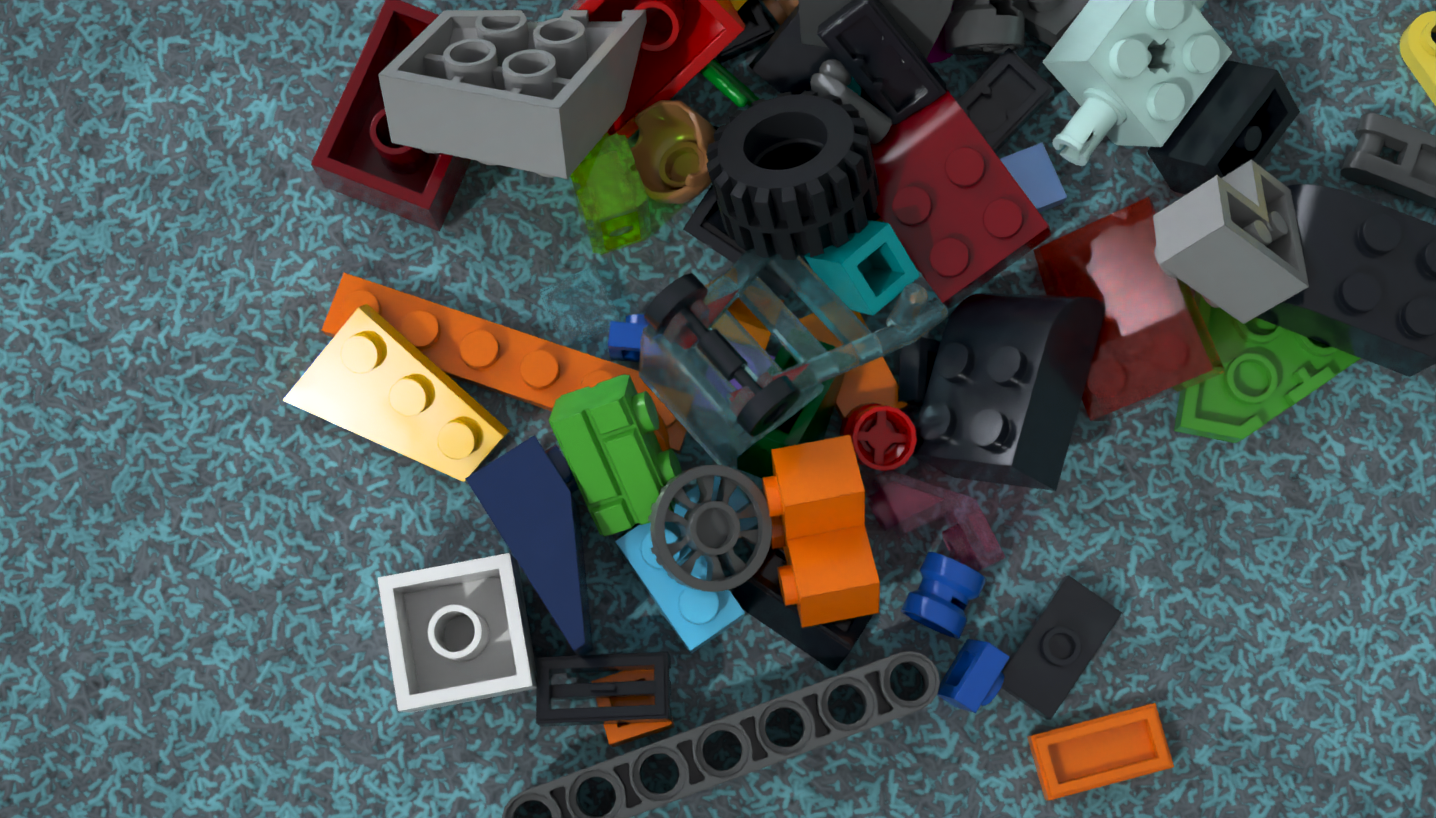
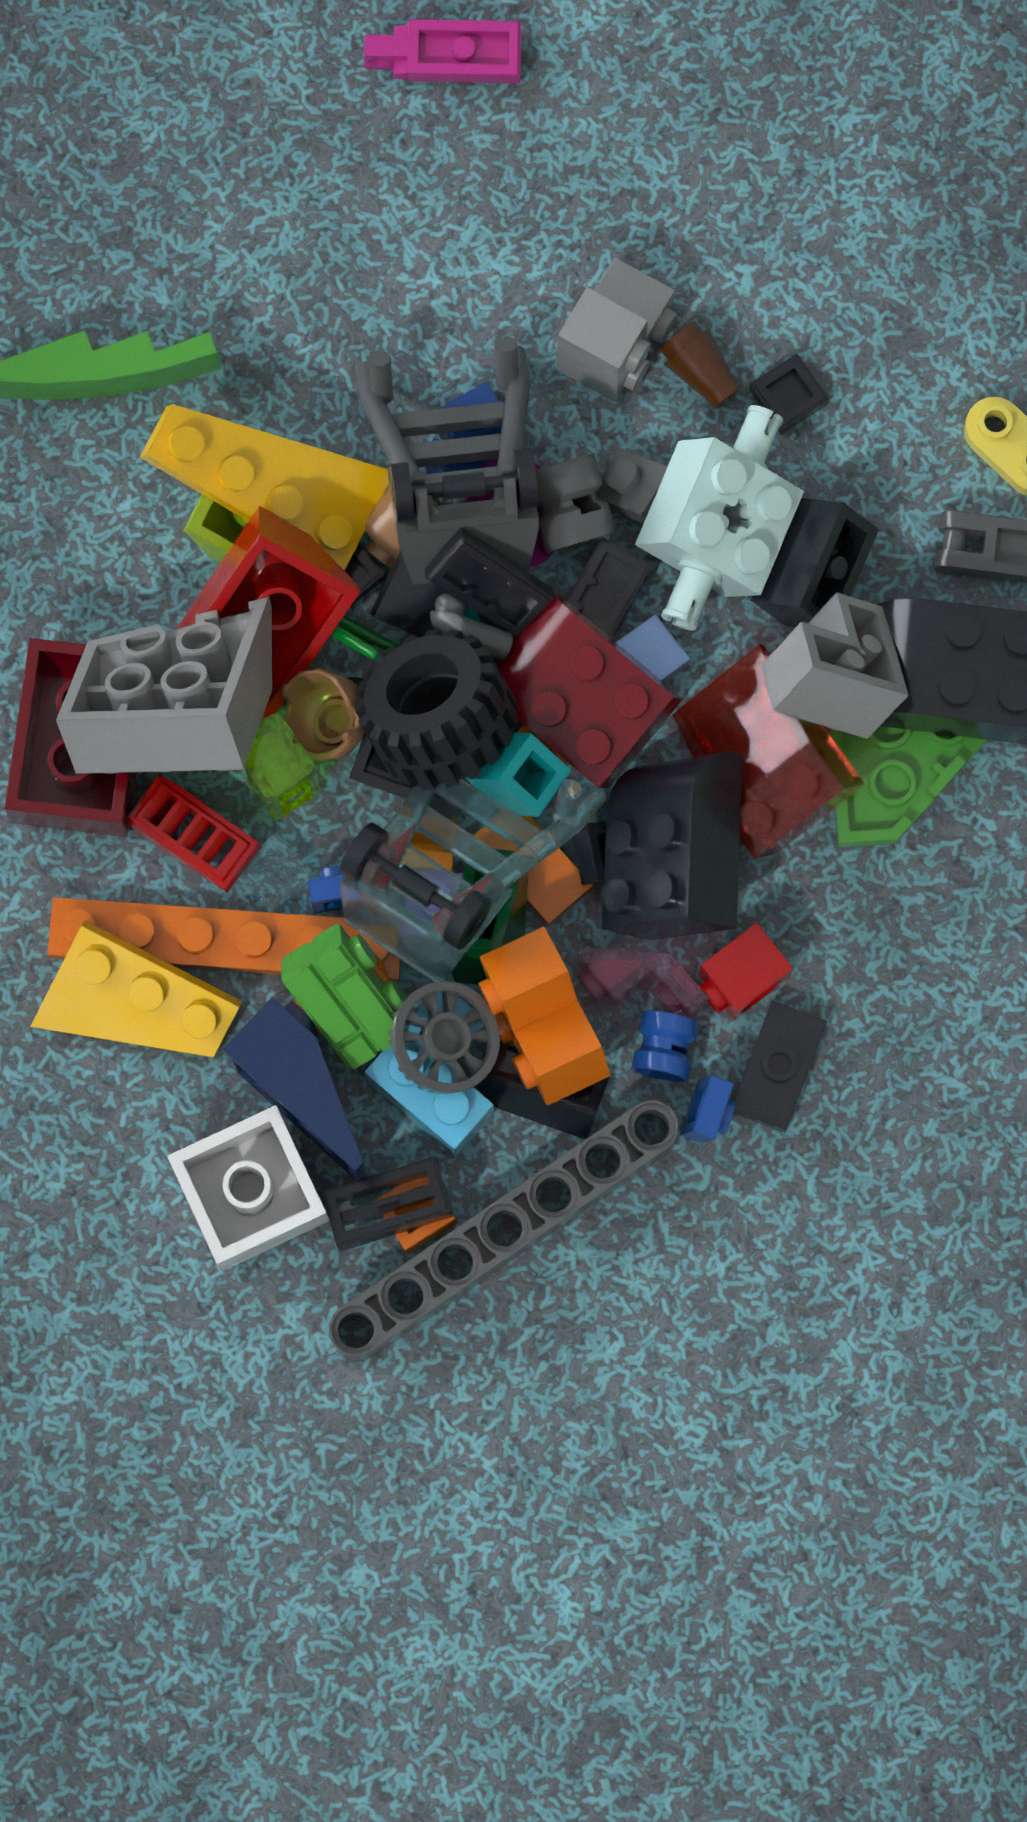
camera: 10 degrees left, 0 degrees up
red wheel [840,402,917,471] -> none
orange tile [1027,703,1174,801] -> none
none -> red slope [127,775,262,893]
none -> red brick [698,922,793,1020]

